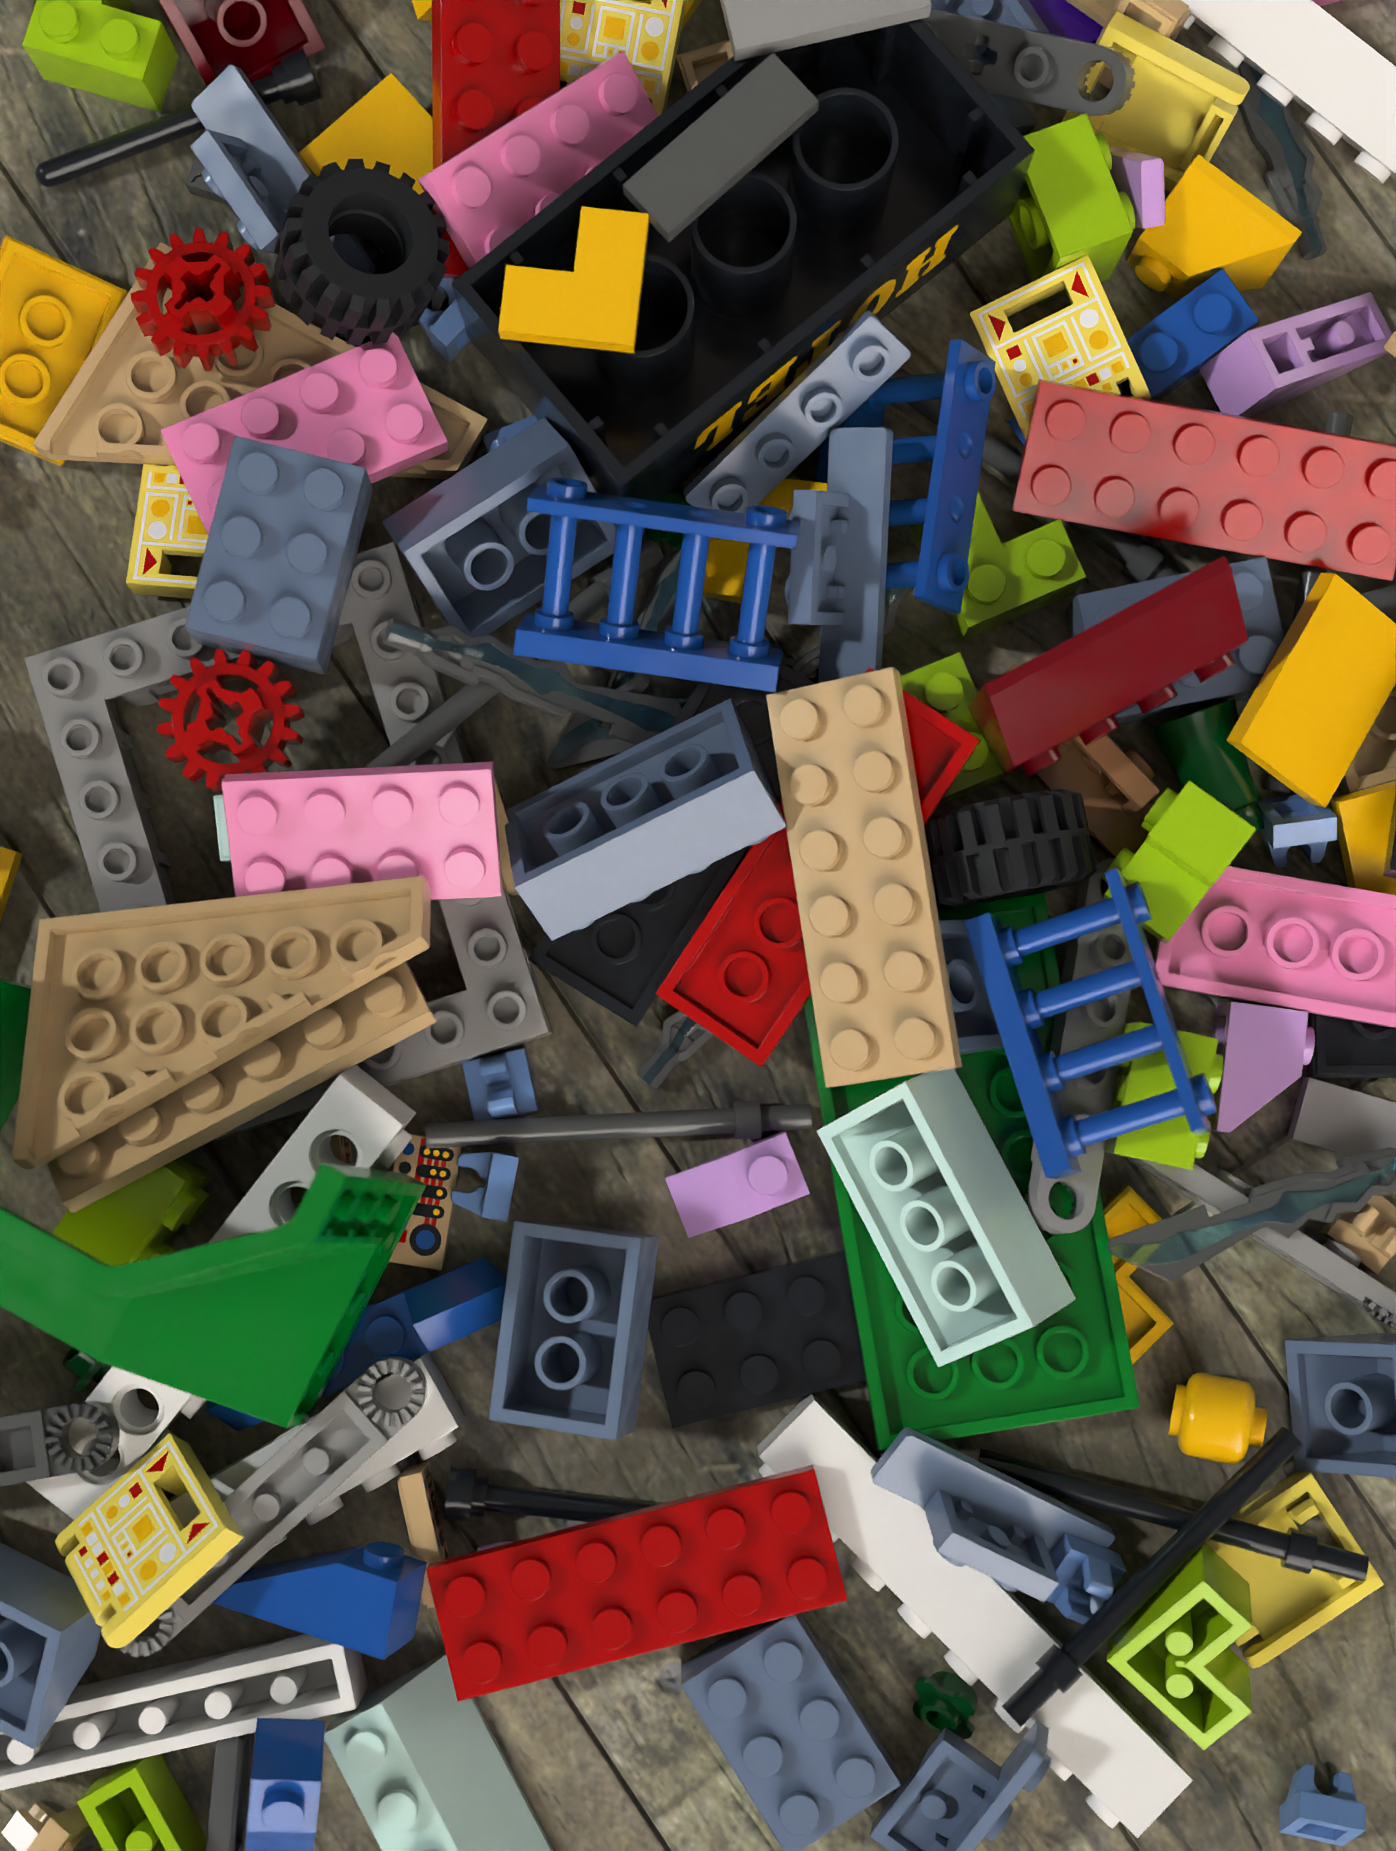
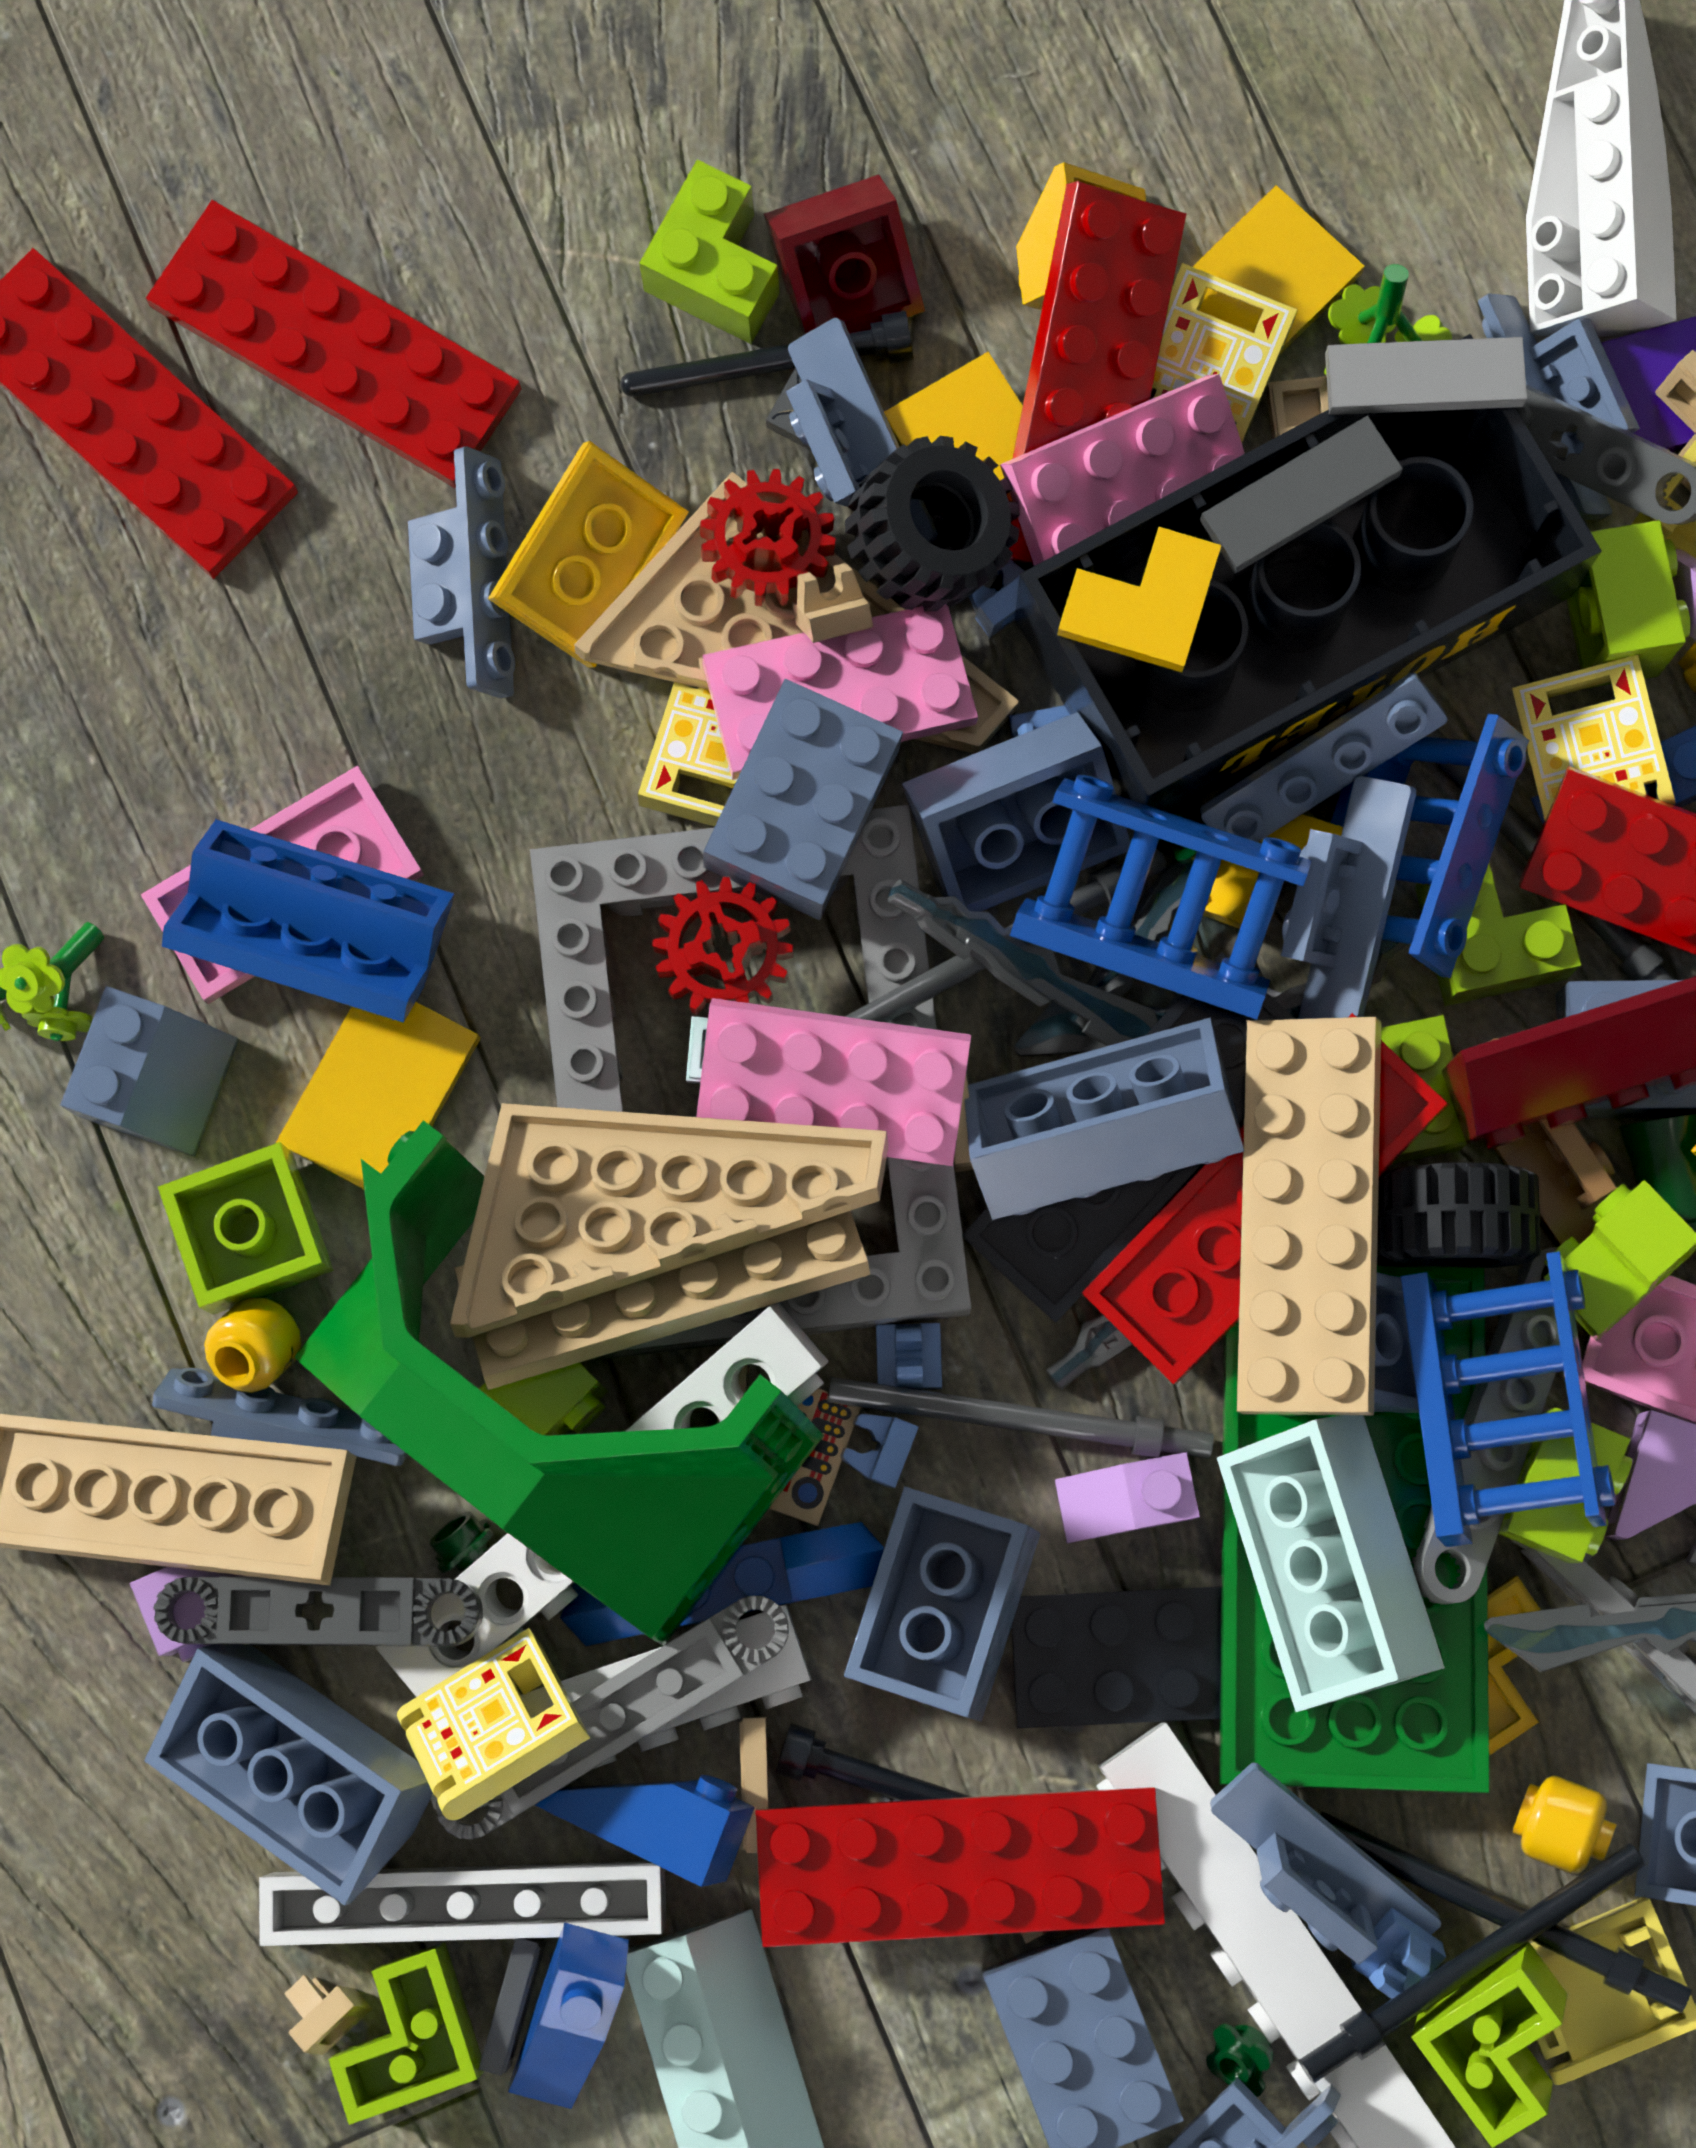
camera: 15 degrees right, 5 degrees down
none -> tan tile [792,563,873,643]

